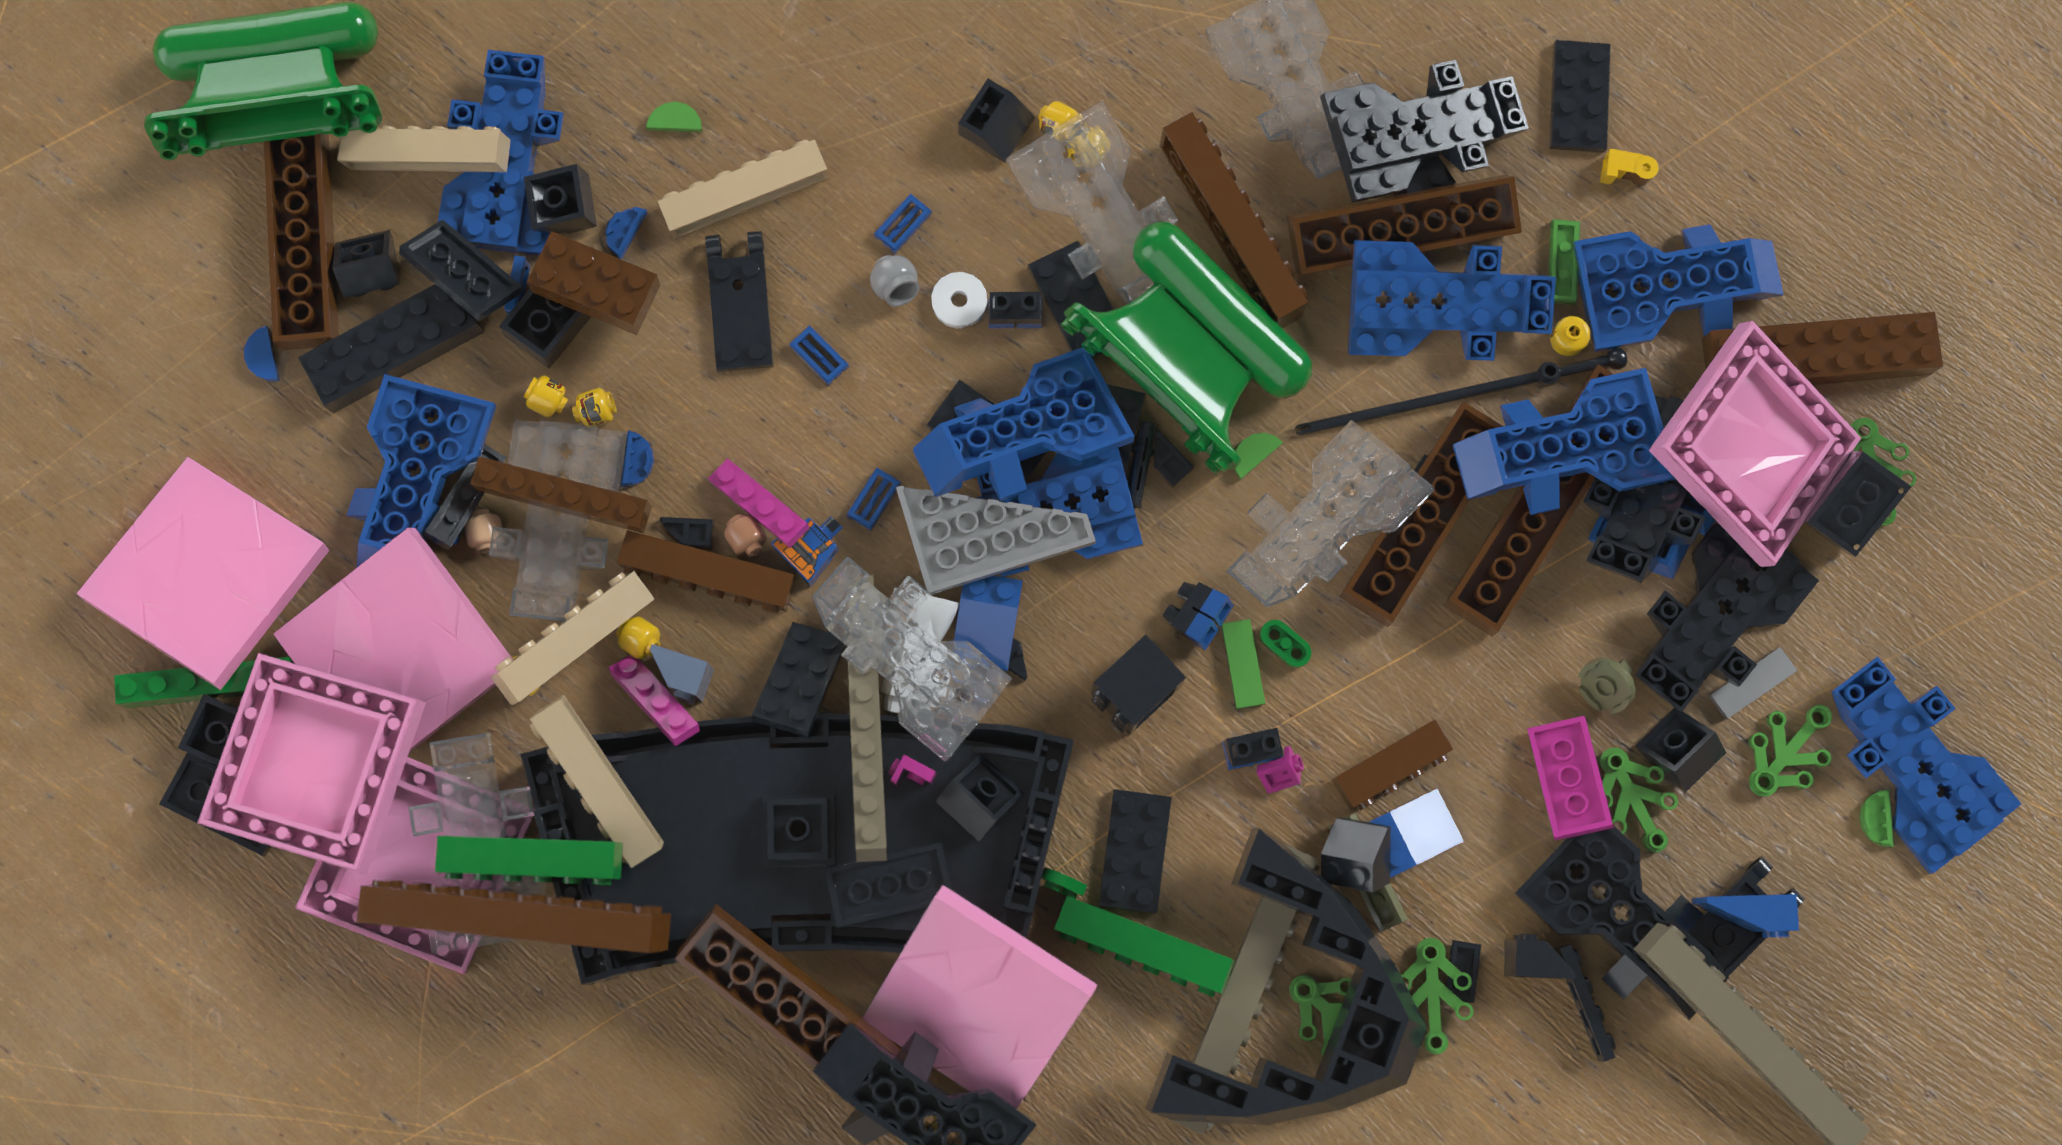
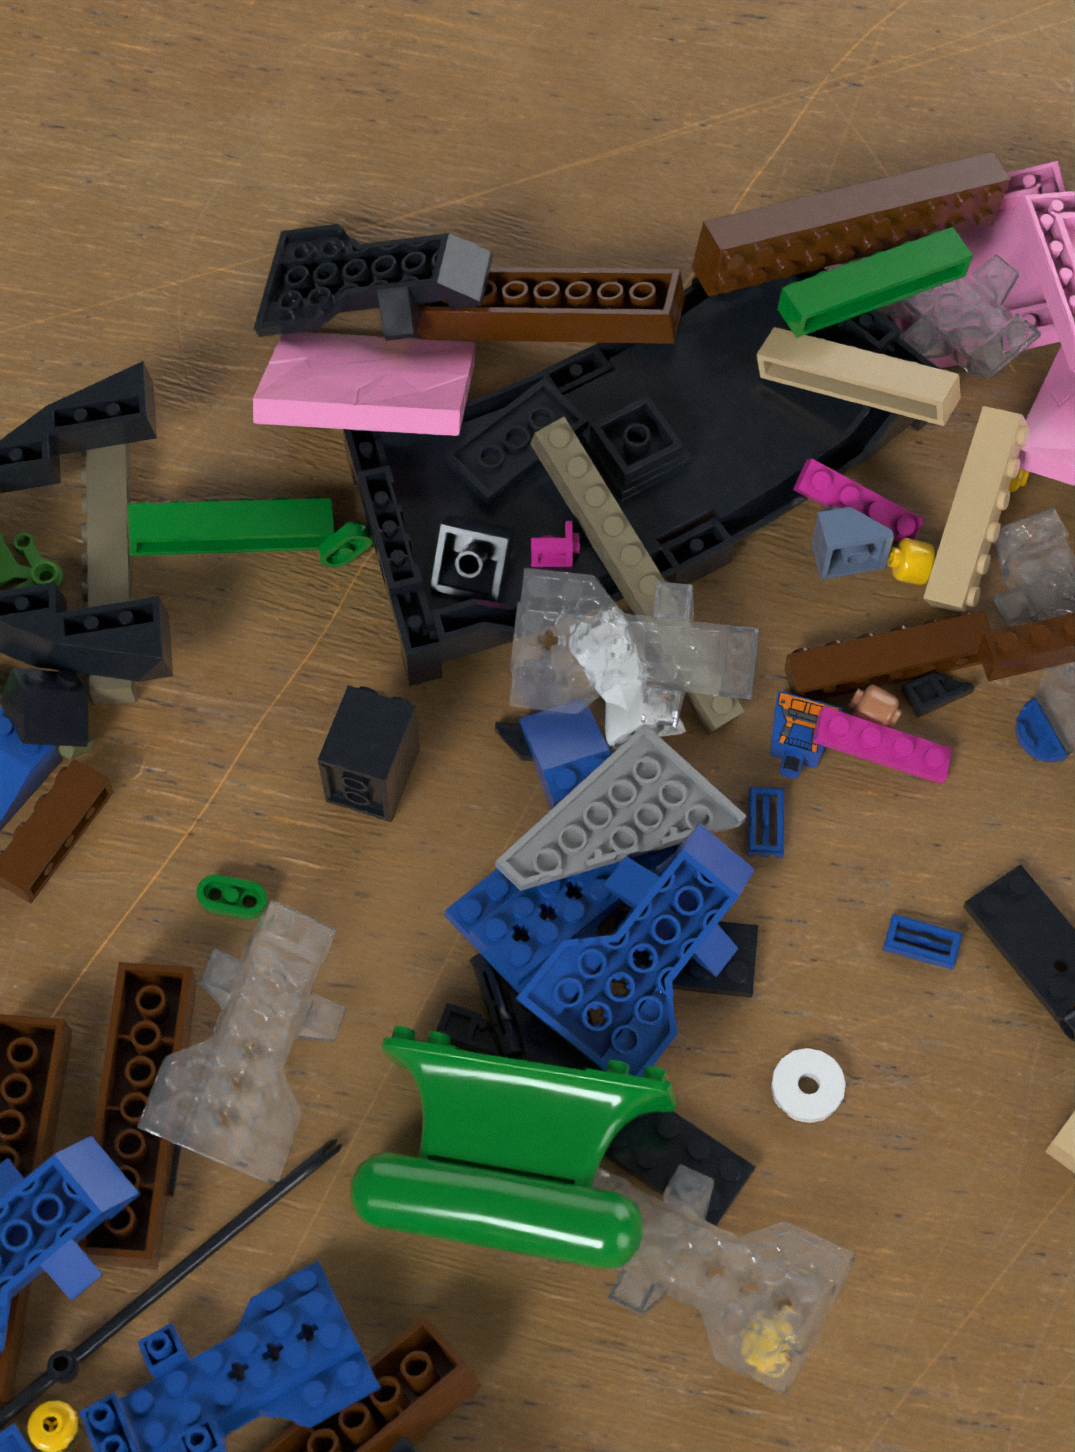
camera: 155 degrees right, 15 degrees down
black plate [752,622,847,738] -> none
light grey piece [870,255,920,307] -> none
blue tile [874,193,932,254] -> none
black slope [958,78,1035,163] -> none
black hips [988,292,1042,328] -> none
yellow head [1038,101,1081,143] -> none
black plate [1099,789,1172,914] -> none
reddish brown brick [1159,112,1308,328] -> none
hips [1163,582,1234,651] -> none
bright green tile [1221,619,1265,709] -> none
black hips [1222,728,1284,771] -> none
bright green tile [1234,433,1283,480] -> none
dark pink bracket [1257,746,1304,794] -> none

